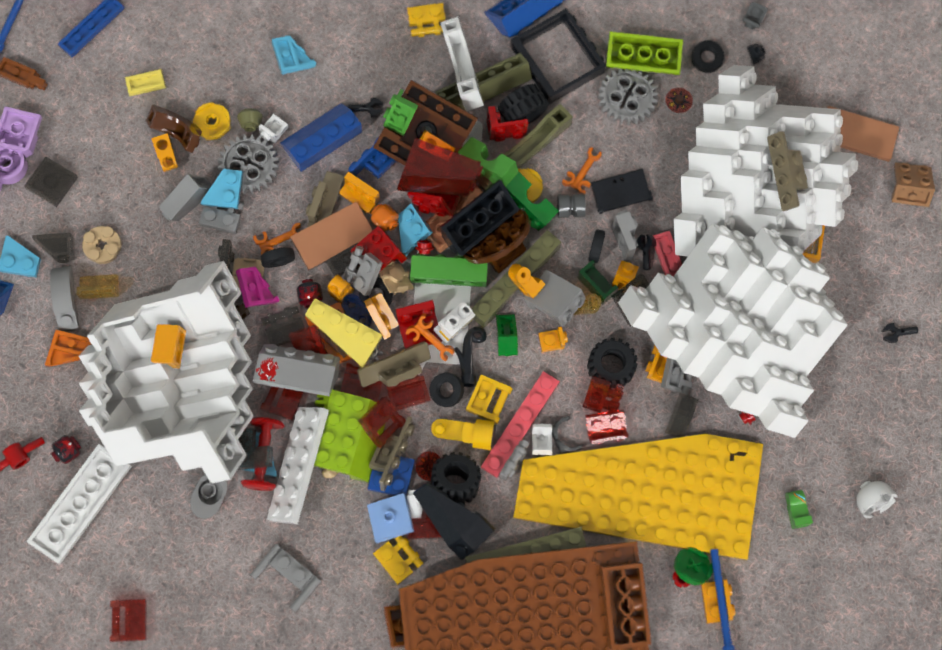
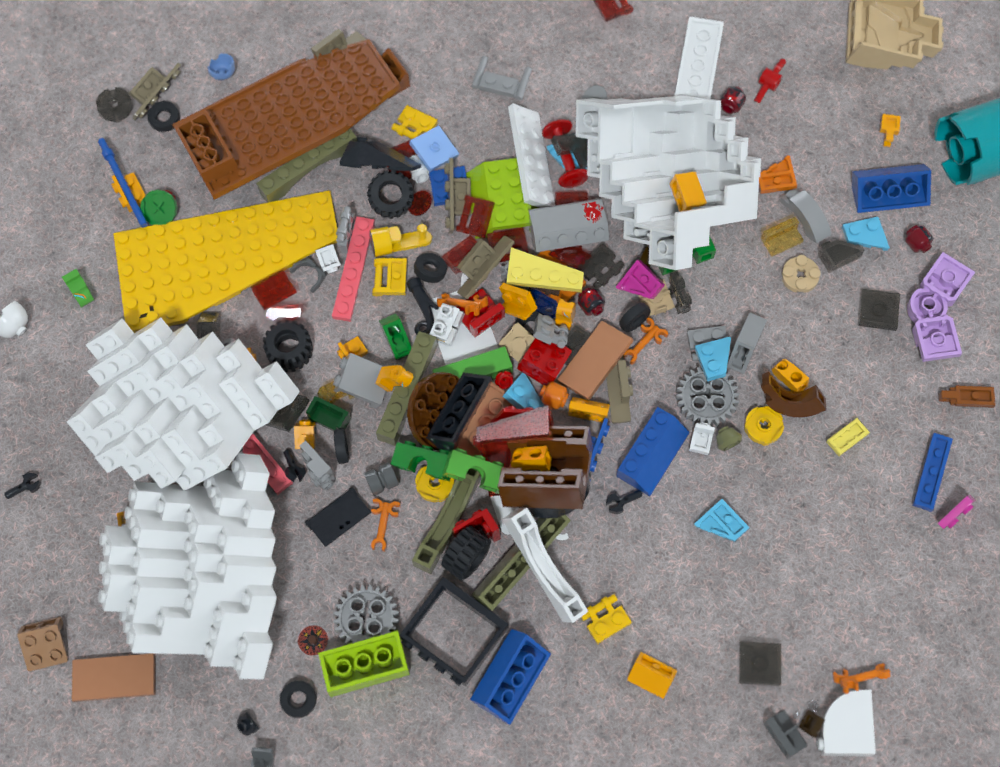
camera: 165 degrees right, 5 degrees down
bright green bracket [383,89,418,136] -> none
dark tan bracket [767,131,808,211] -> none

